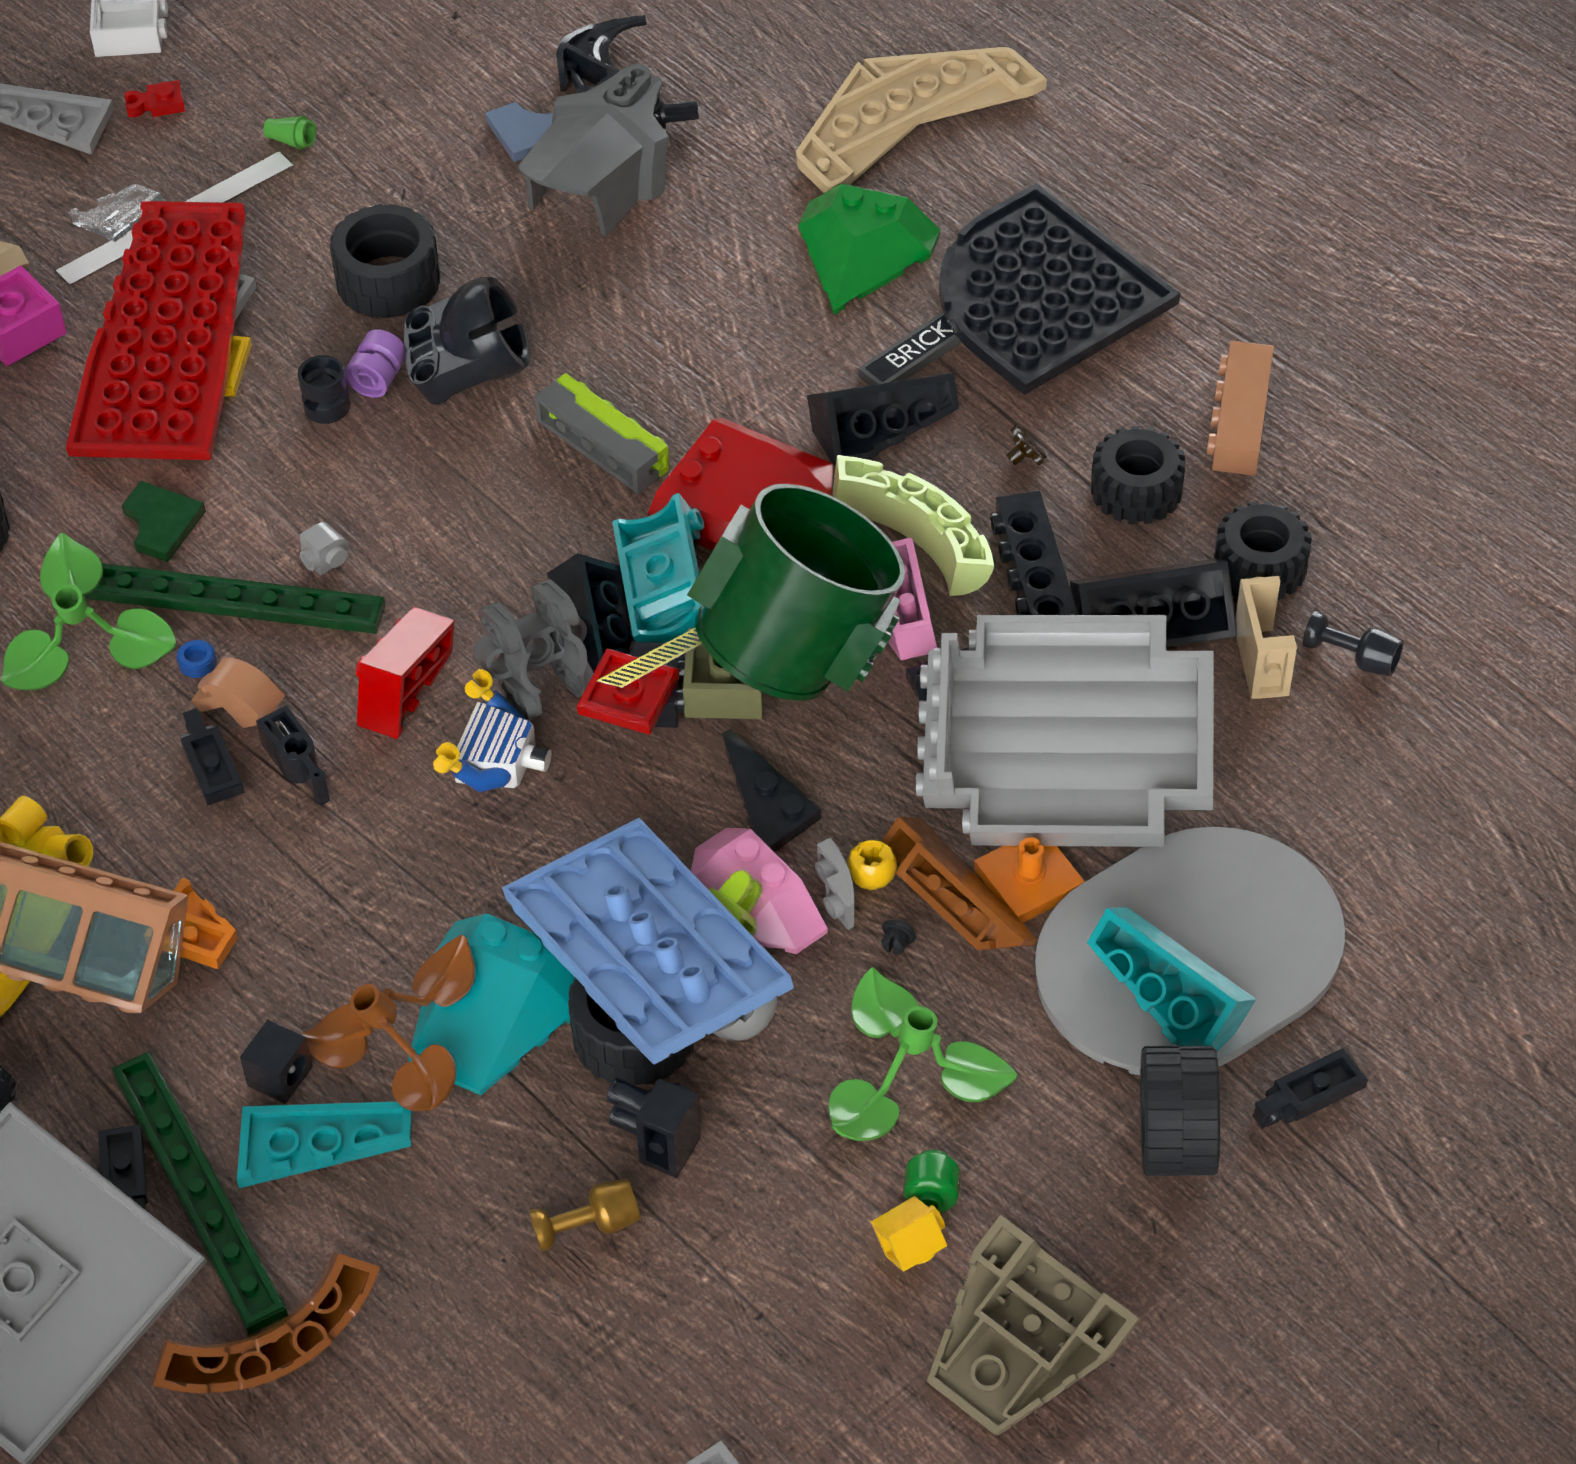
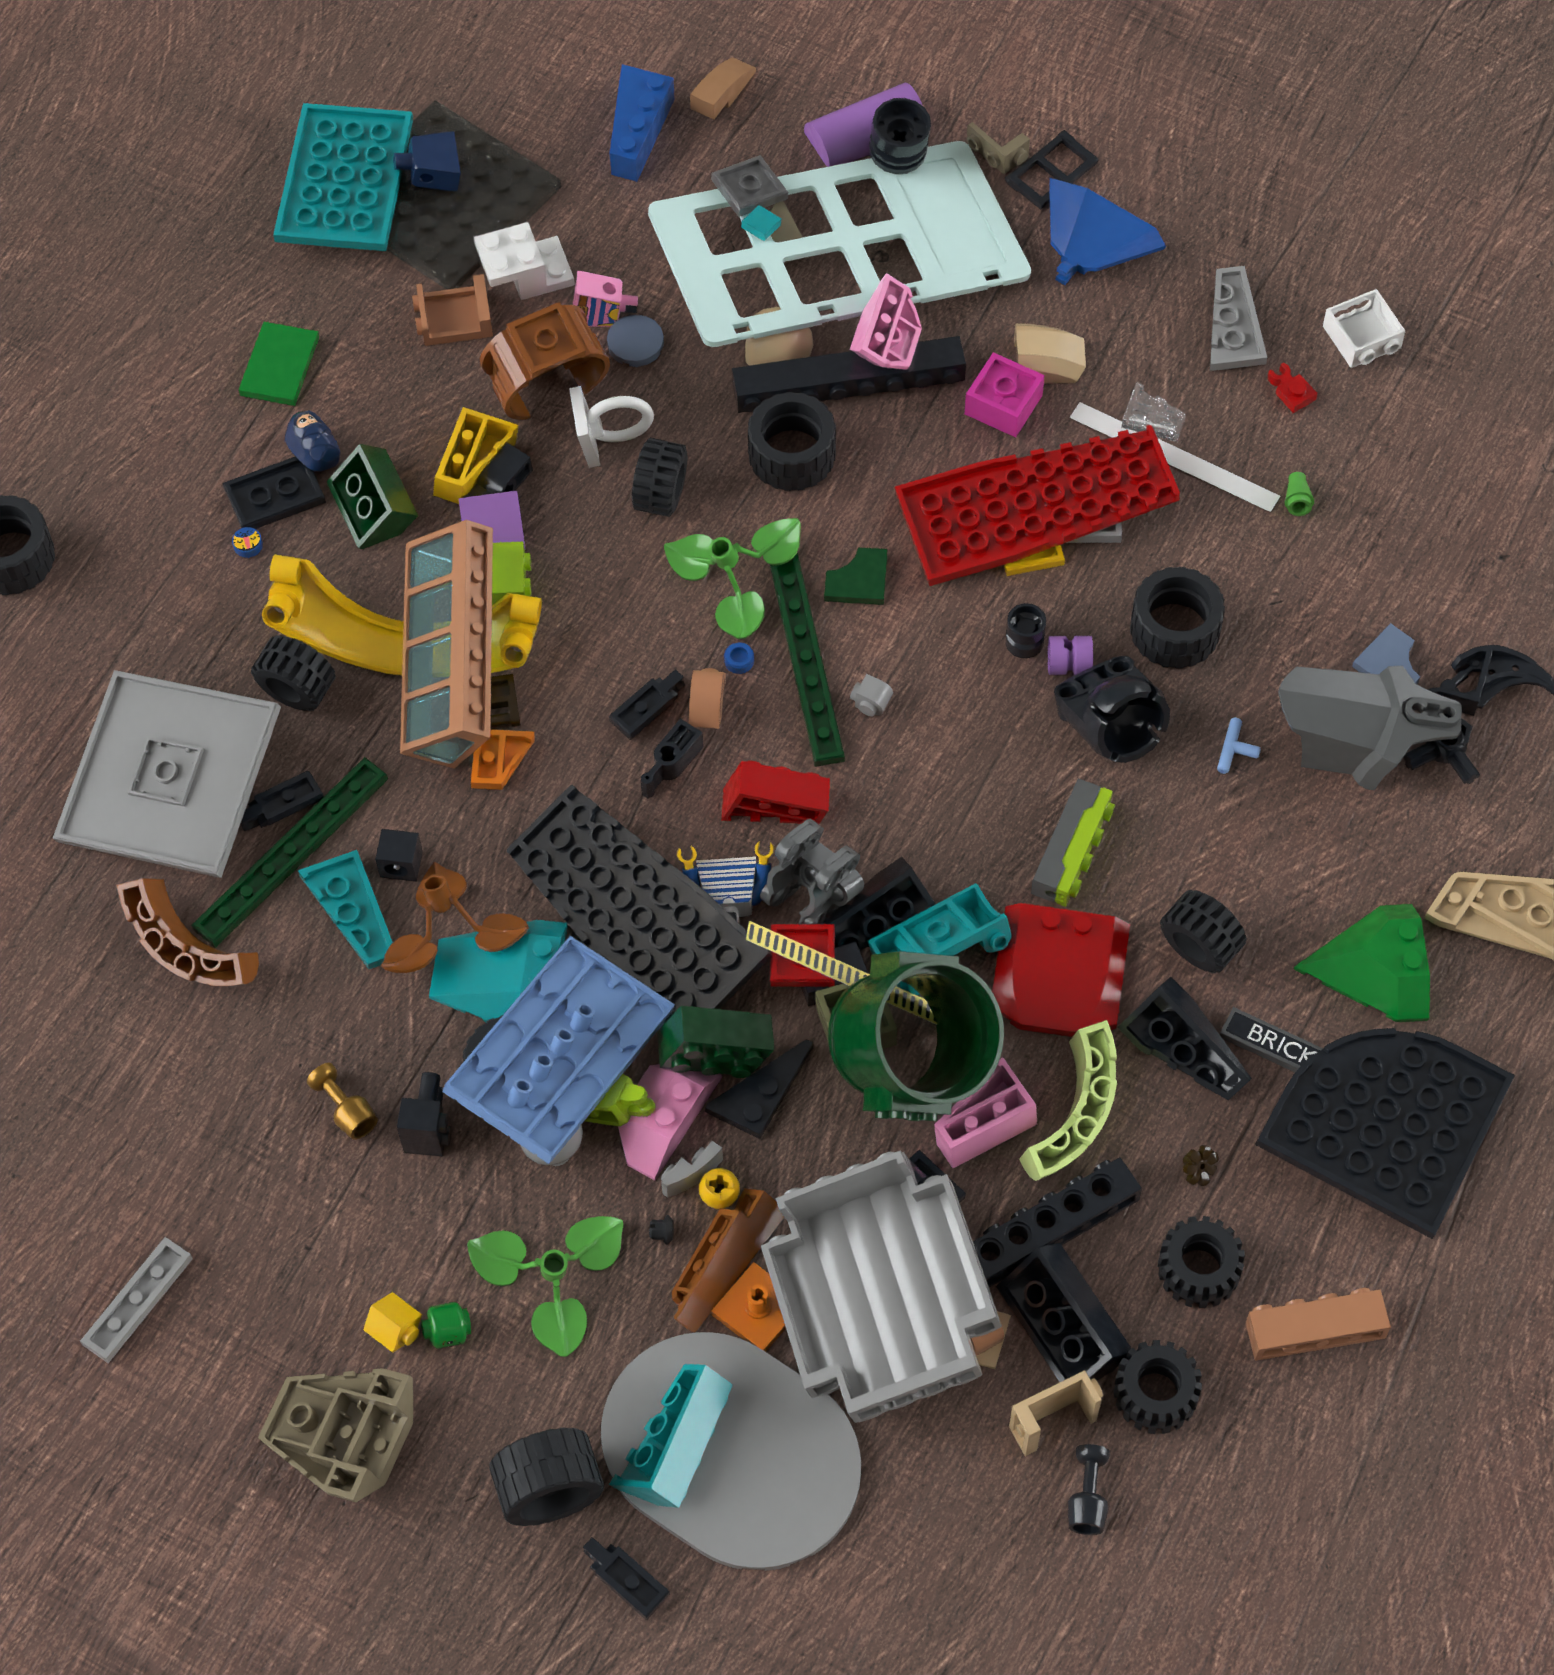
camera: 70 degrees right, 10 degrees up
none -> black wing [507,785,772,1027]
none -> dark green brick [657,1005,775,1078]
none -> black tyre [1160,890,1247,973]
none -> light blue piece [1217,717,1261,774]

